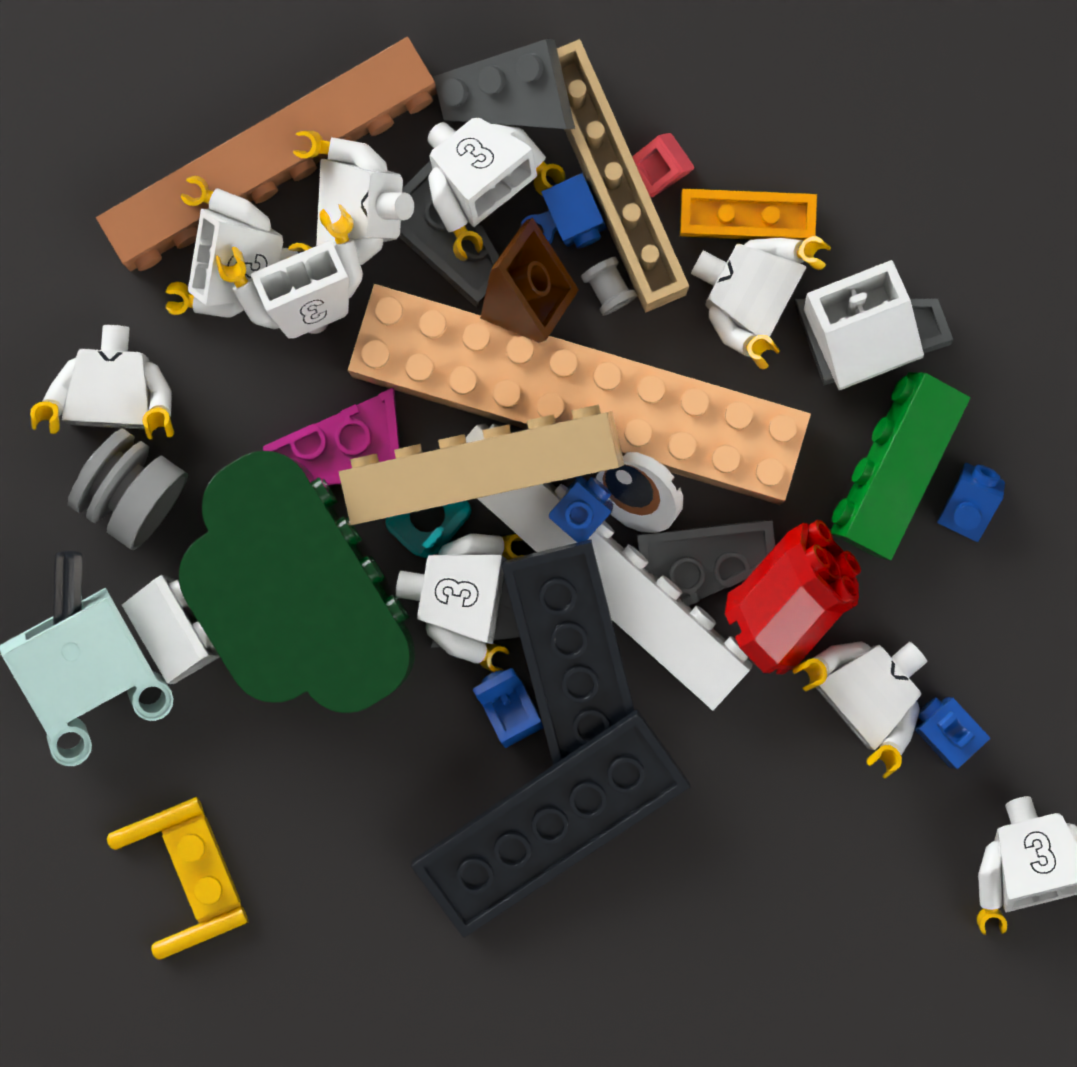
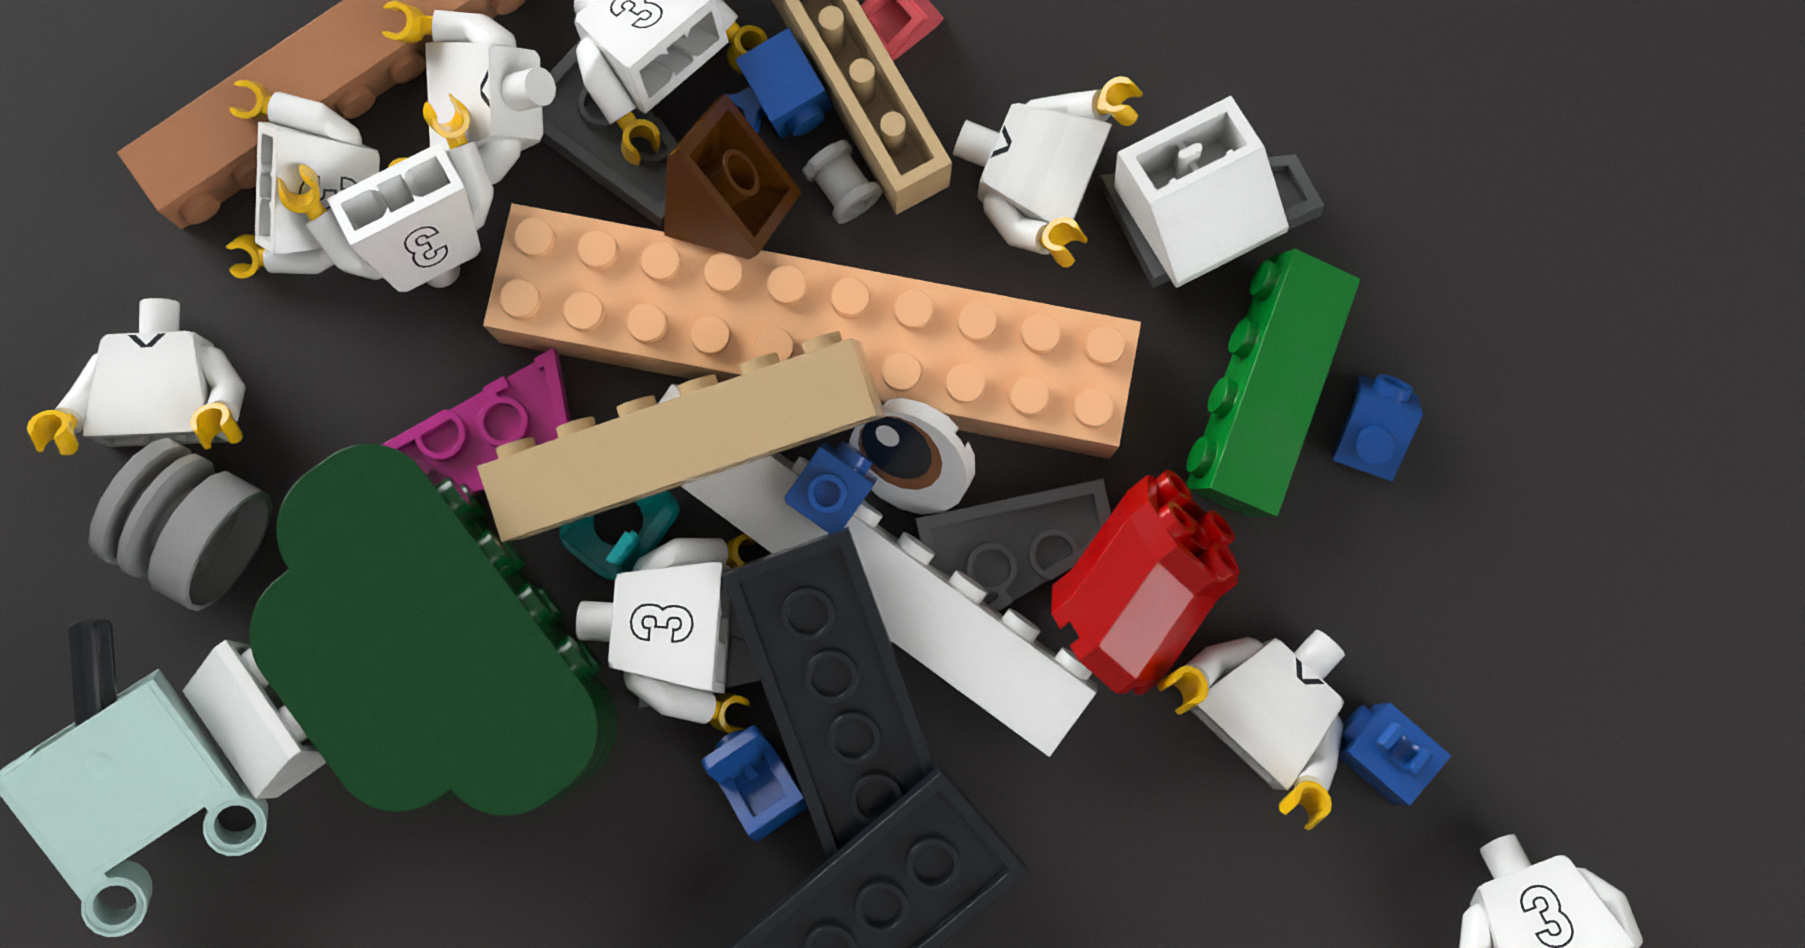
camera: 10 degrees left, 5 degrees down
light orange plate [680,189,817,241] -> none

